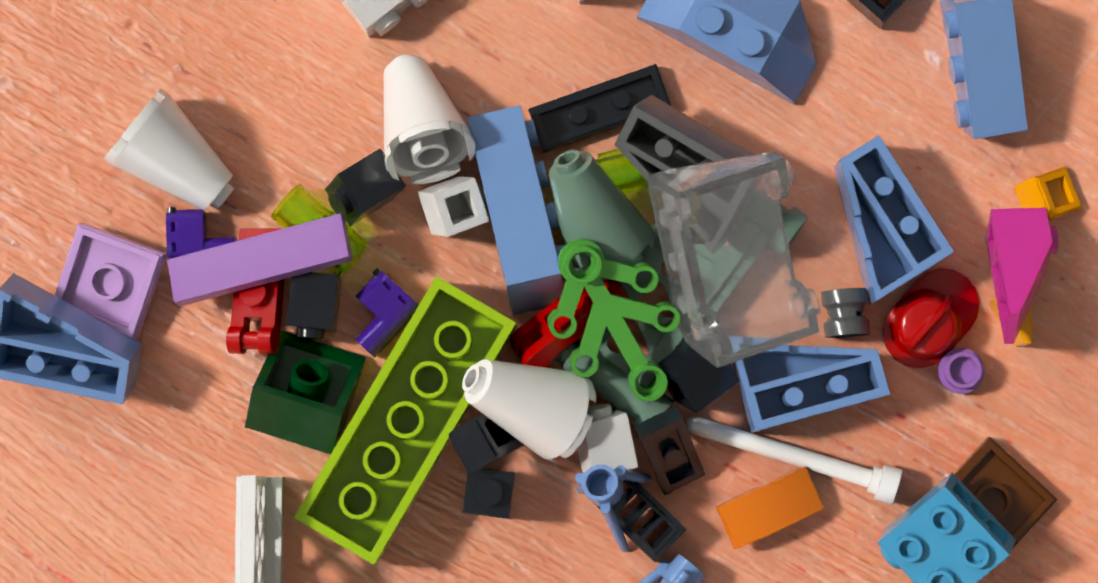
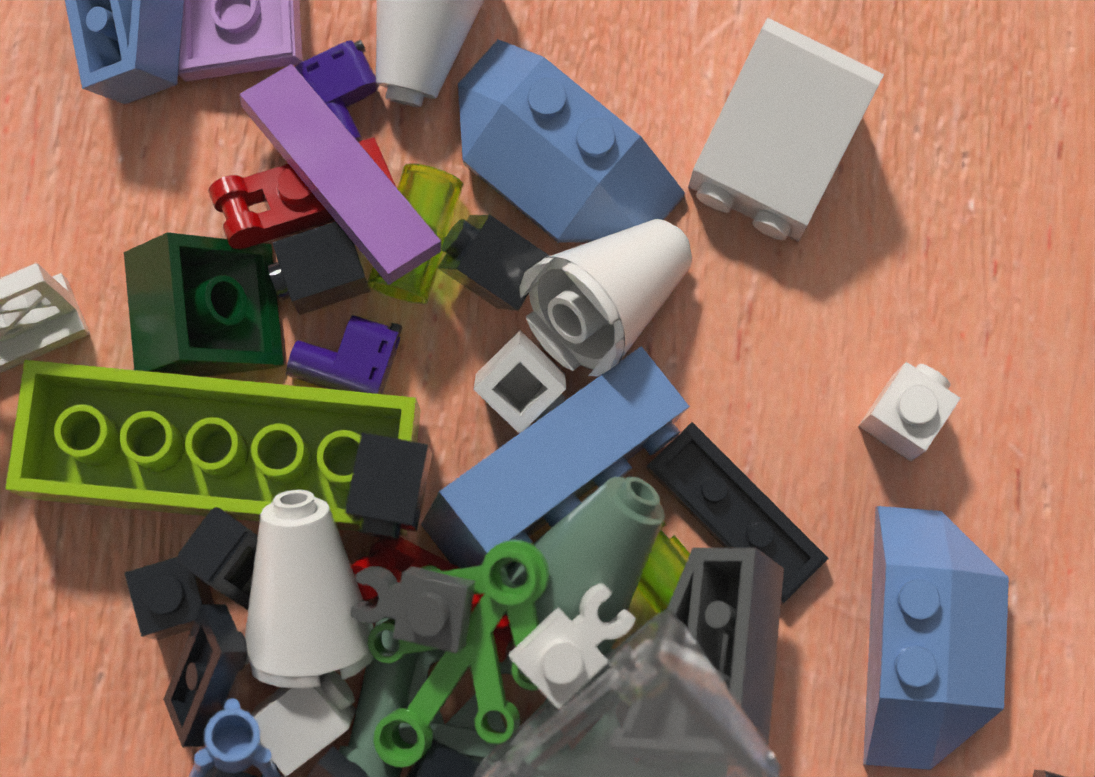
camera: 65 degrees right, 5 degrees down
none -> black plate [163,604,247,747]
none -> black brick [345,432,432,540]
none -> dark grey plate [350,566,476,653]
none -> medium blue wedge [458,39,685,243]
none -> white plate [508,583,636,709]

